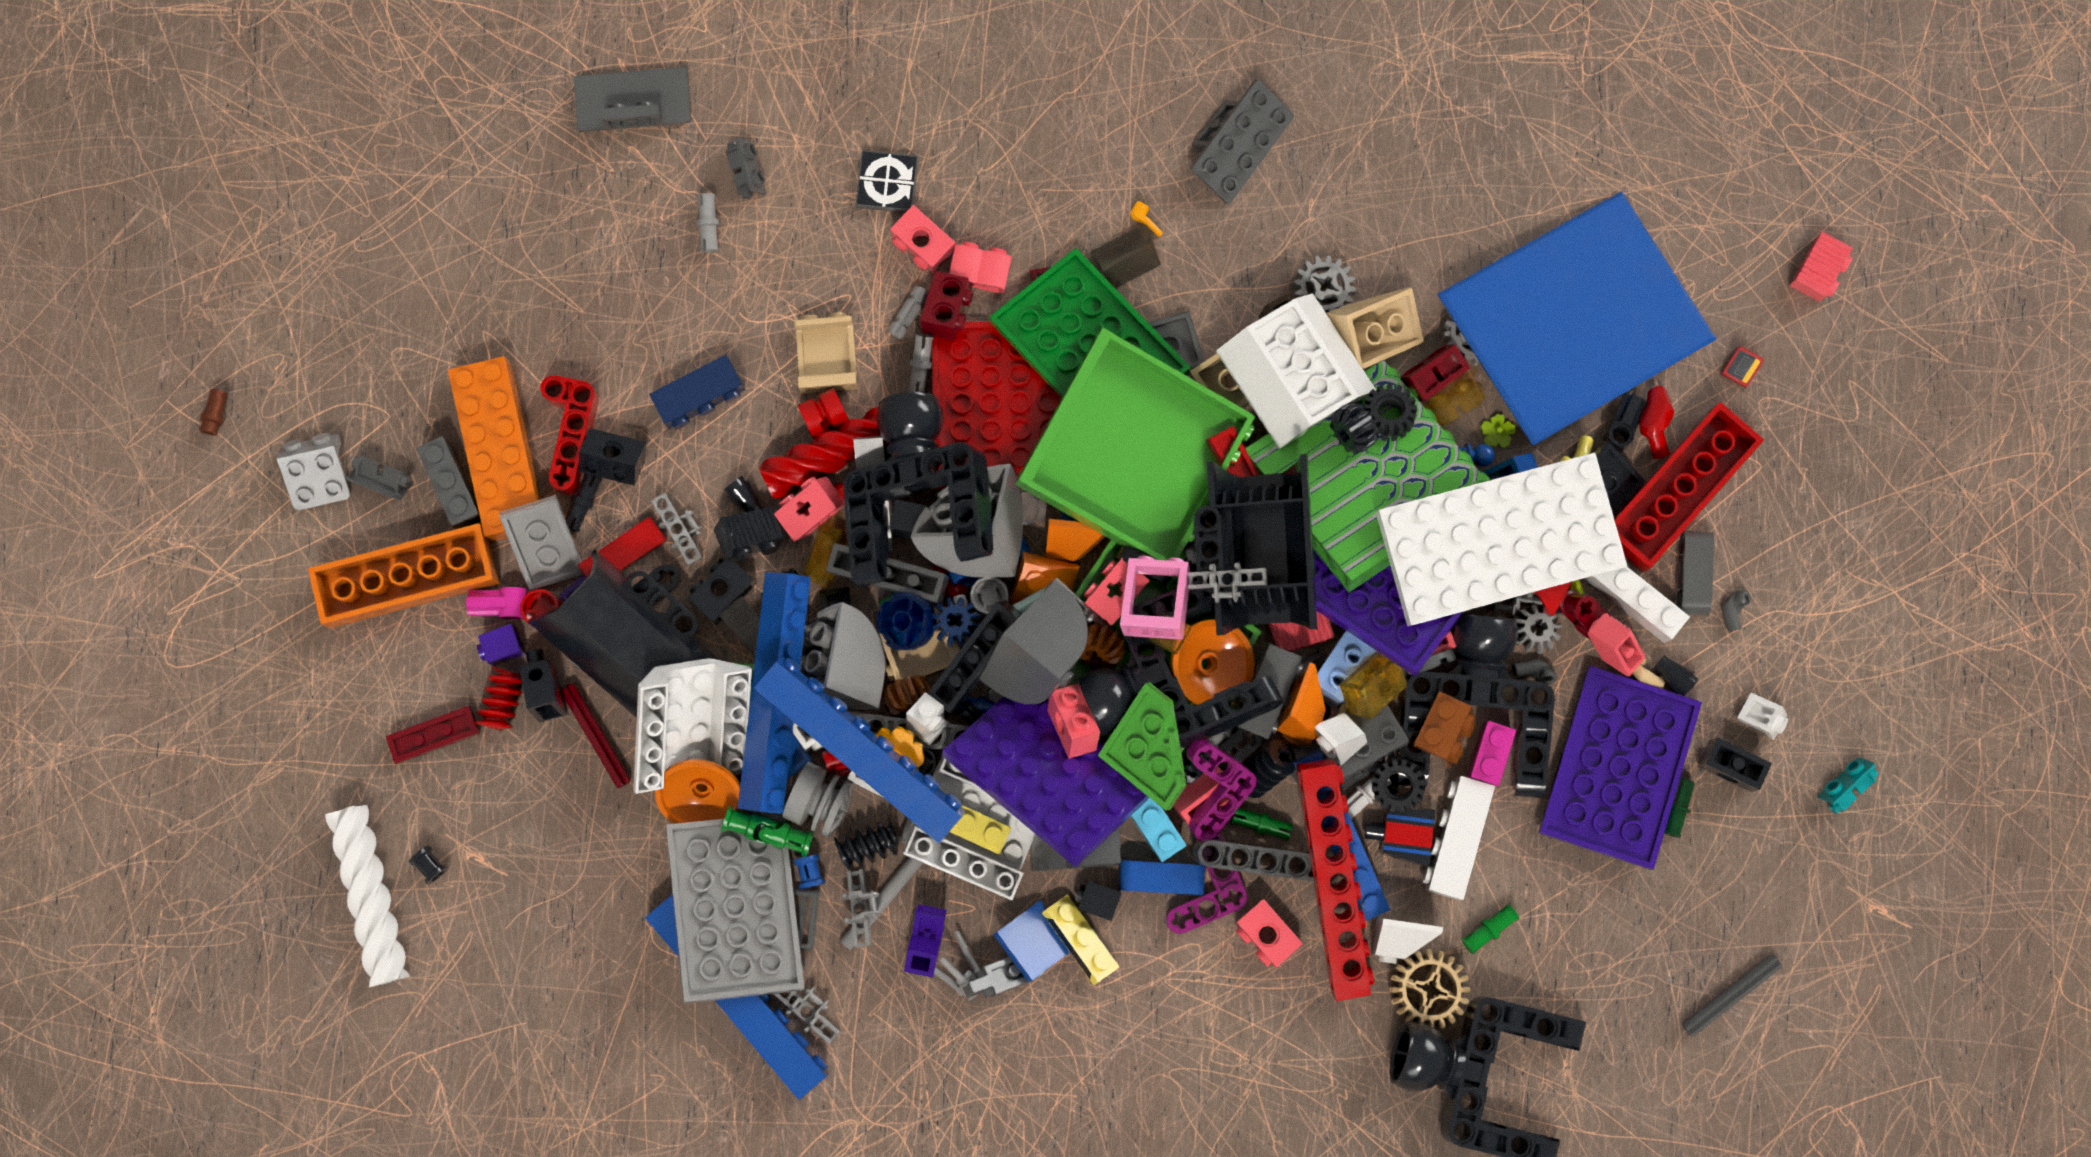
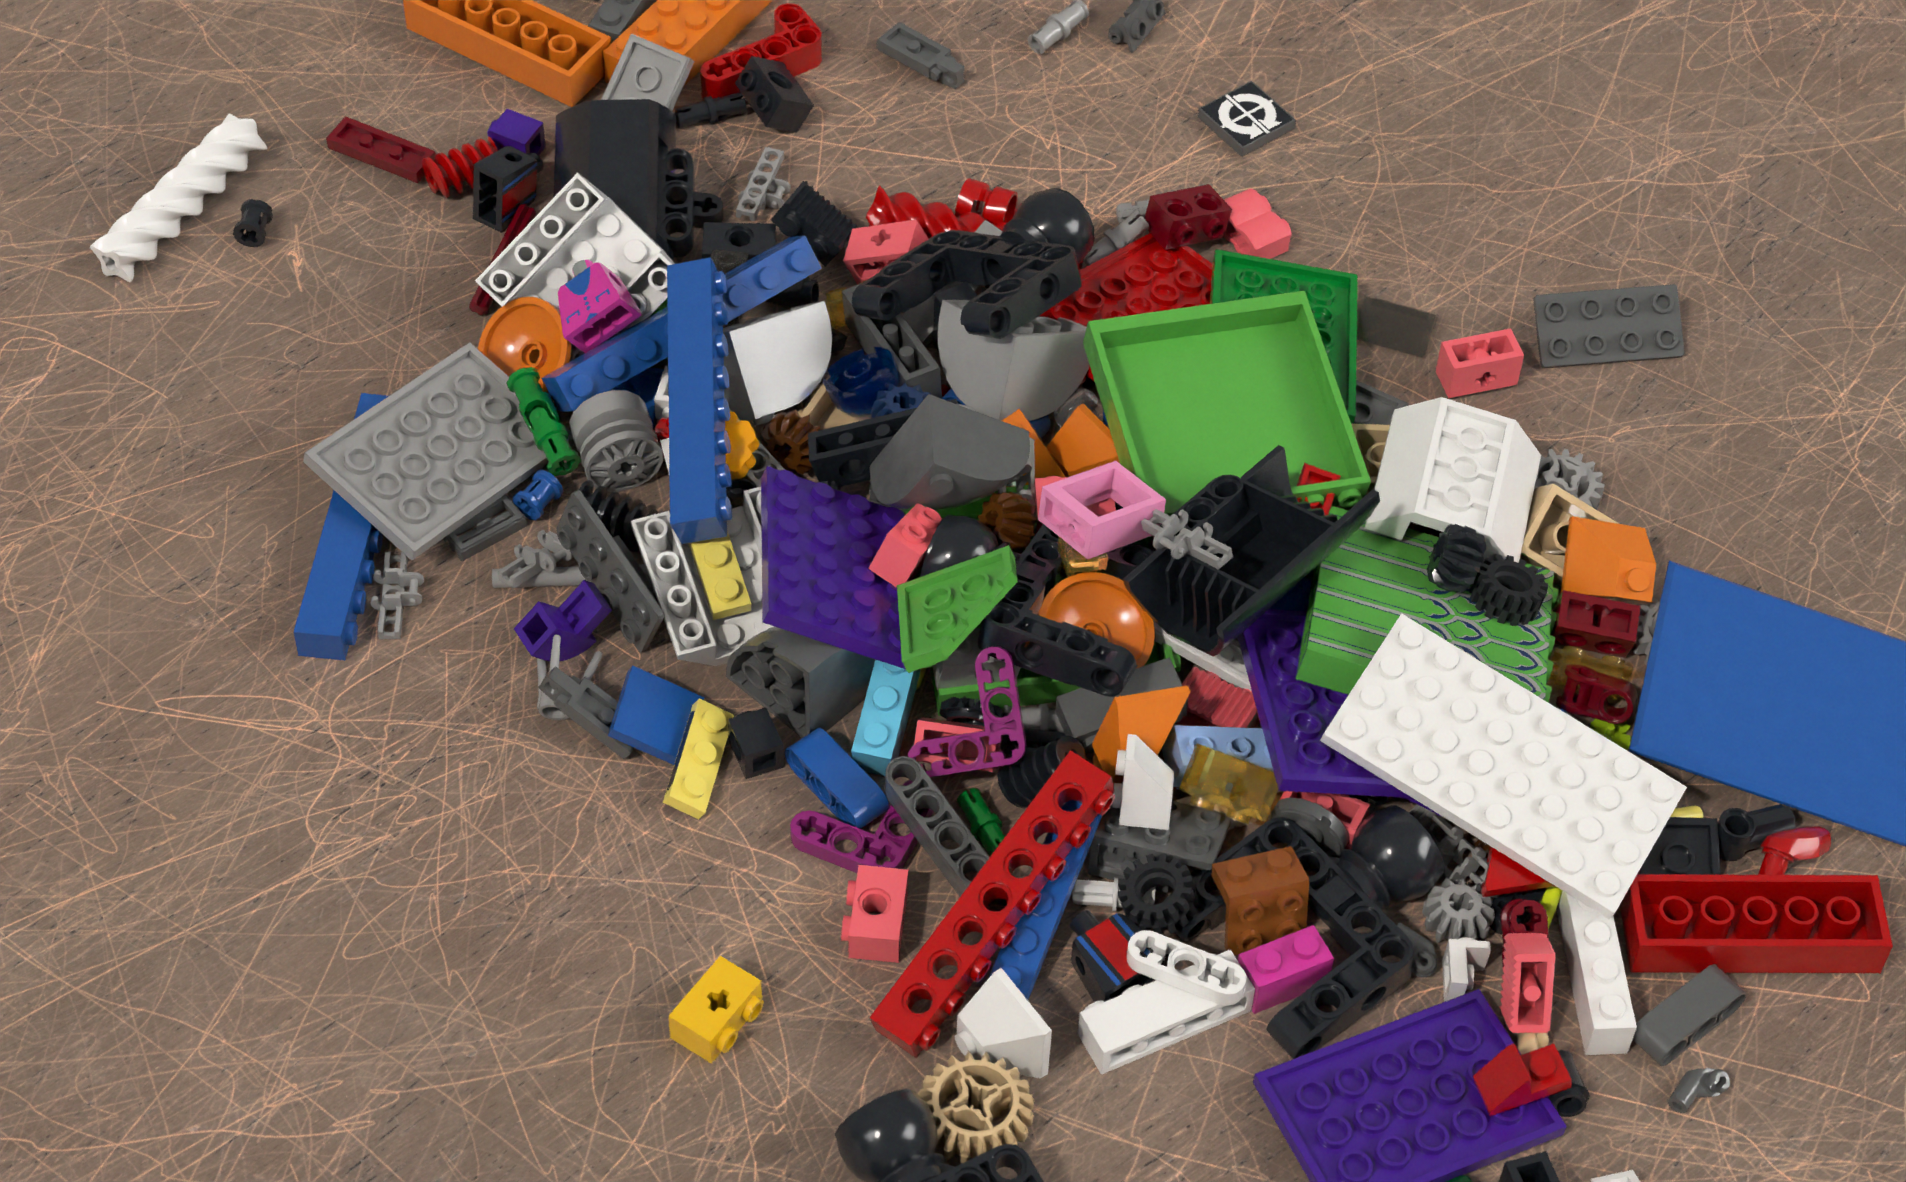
camera: 45 degrees right, 30 degrees down
dark pink piece [466,587,526,619] -> none
red tile [578,516,667,579] -> none
dark blue brick [649,354,745,430] -> none
black cone [724,476,764,513] -> none
tan panel [794,312,858,394] -> none
coral brick [890,205,956,274] -> none
white brick [906,692,948,745] -> none
light orange hand [1130,201,1164,237] -> none
green pin [1461,904,1520,955] -> none
none -> dark grey bracket [556,490,665,653]
none -> dark pink torso [558,260,642,353]
none -> yellow brick [668,956,764,1064]
none -> dark grey hinge [876,22,965,89]
none -> white beam [1127,930,1246,1005]
none -> coral brick [1435,328,1524,398]
none -> white bracket [1442,937,1491,1002]
none -> red slope [1473,1043,1572,1116]
none -> dark red piece [1555,664,1637,724]
none -> orange slope [1561,516,1656,605]

